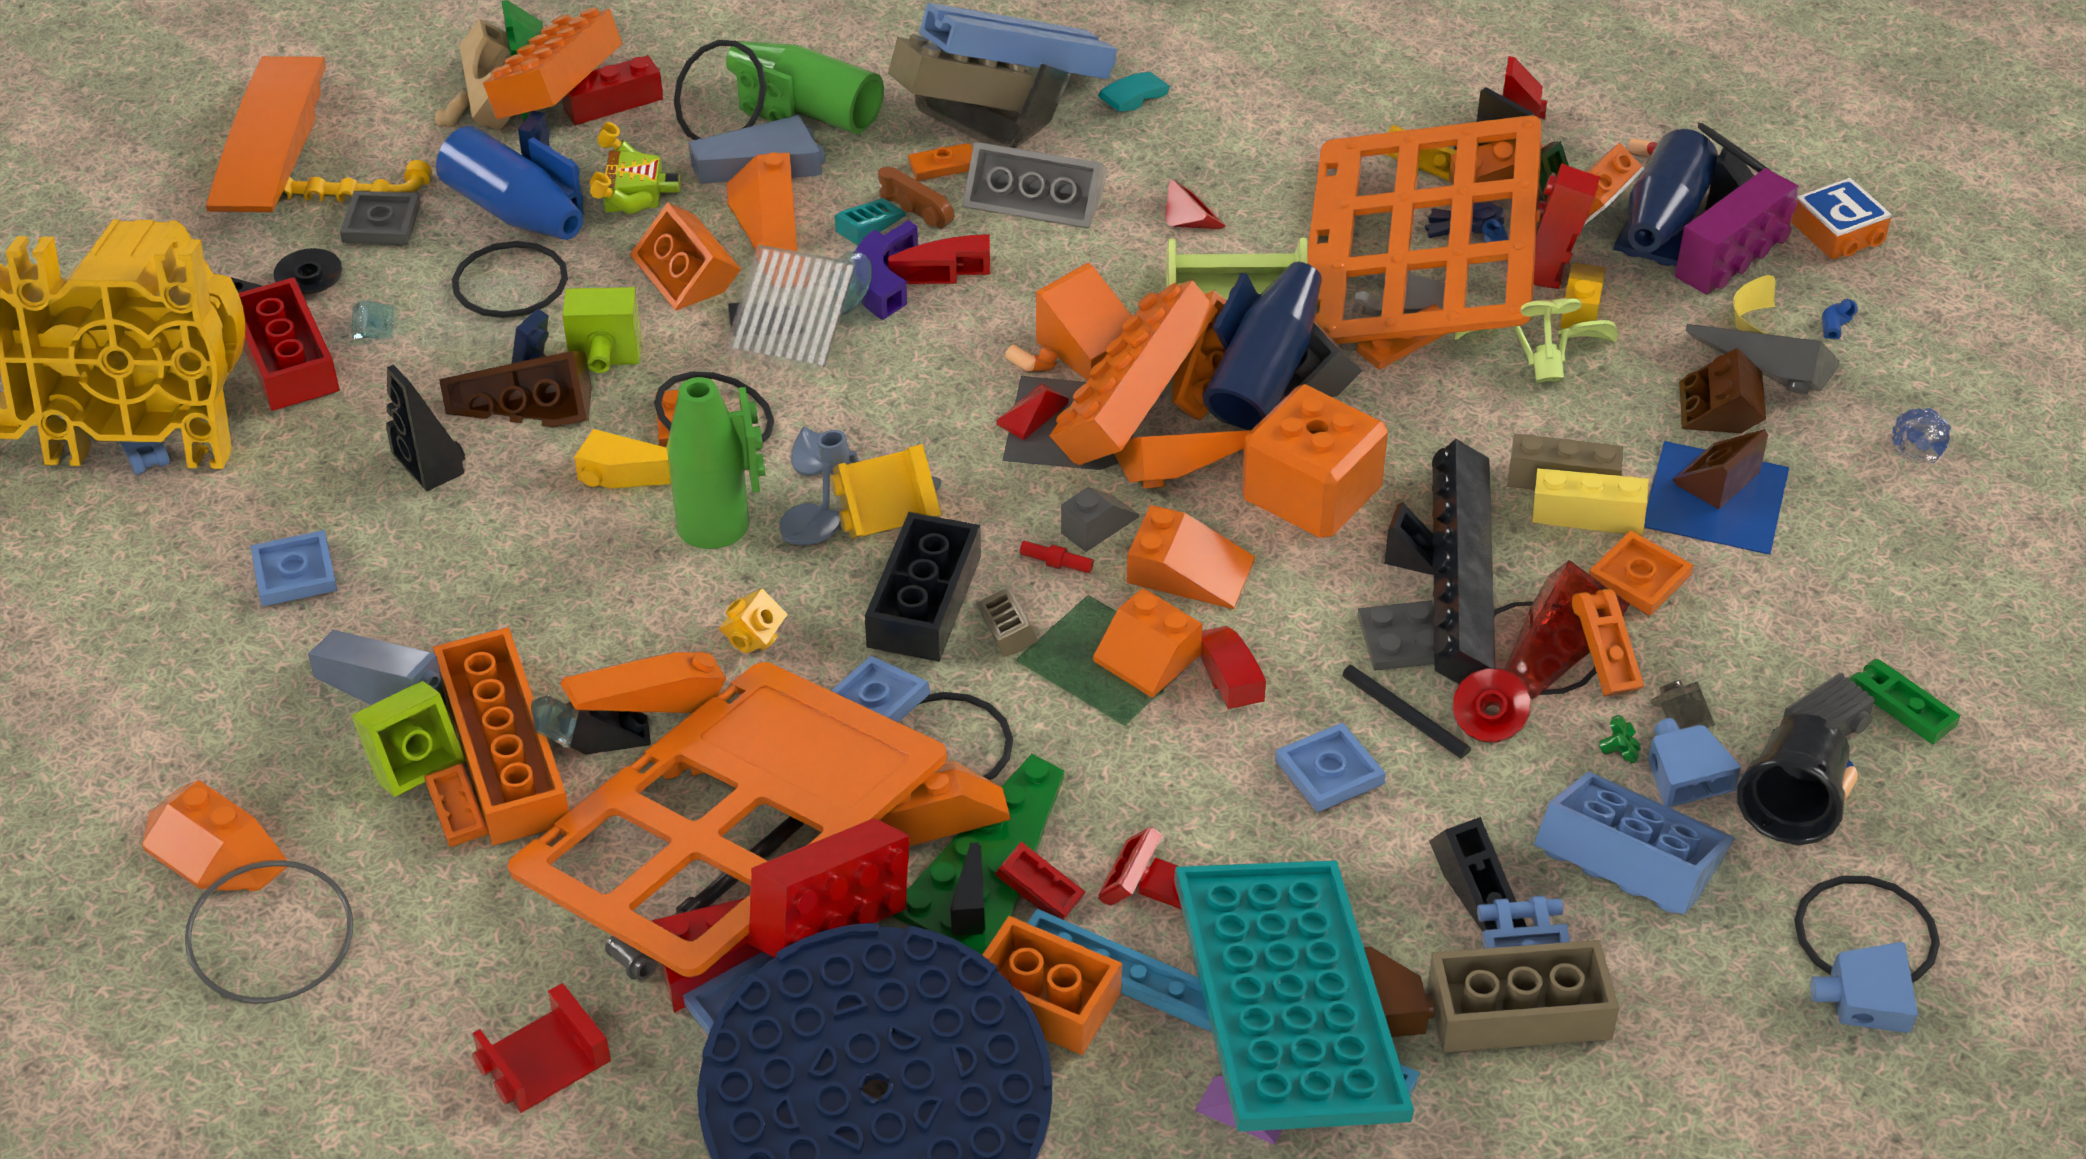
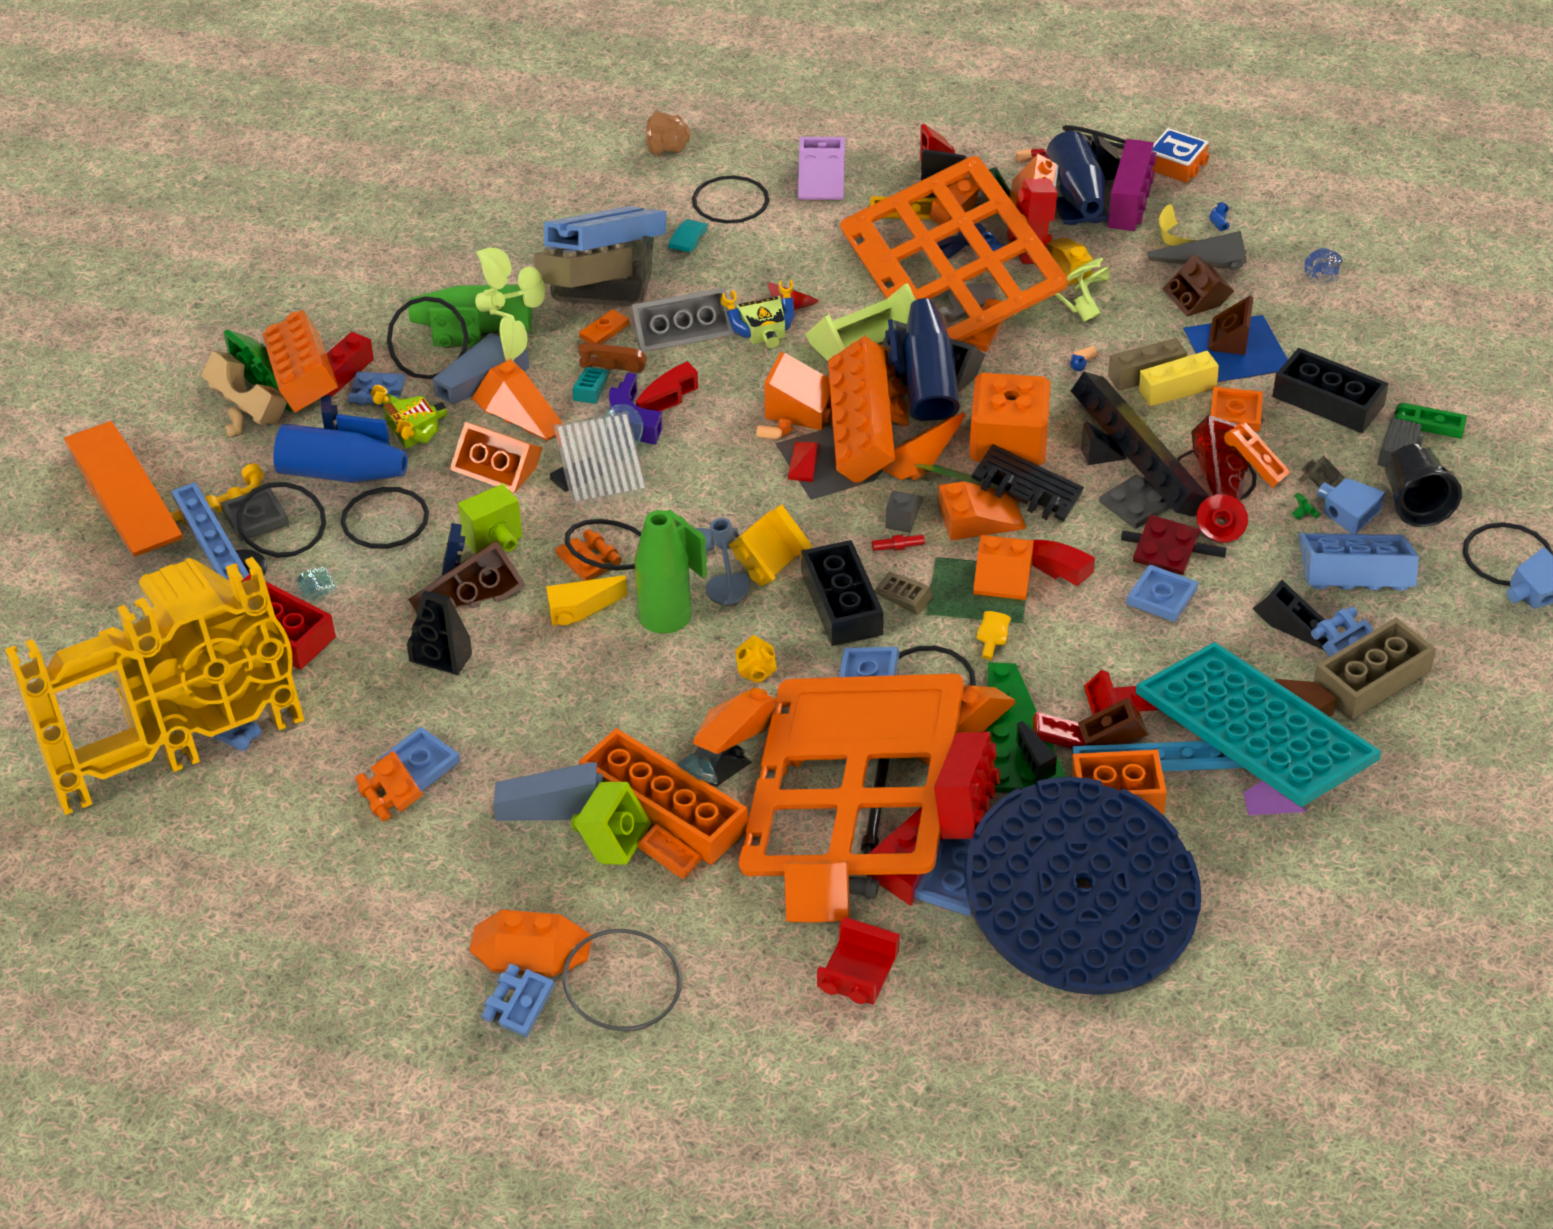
camera: 30 degrees left, 0 degrees up
none -> medium blue plate [171,482,249,581]
none -> black piece [236,482,326,558]
none -> medium blue plate [348,372,406,407]
none -> orange plate [355,751,424,822]
none -> yellowish green plant [475,248,546,361]
none -> medium blue plate [481,963,555,1038]
none -> black piece [692,175,770,224]
none -> torso [720,279,795,348]
none -> orange slope [784,860,850,922]
none -> lavender slope [798,137,845,200]
none -> green sticker [915,464,1009,493]
none -> black hinge [971,444,1084,522]
none -> yellow piece [976,611,1011,660]
none -> arm [1070,346,1097,371]
none -> reddish brown slope [1078,698,1148,746]
none -> dark red plate [1133,514,1200,576]
none -> black brick [1272,347,1389,433]

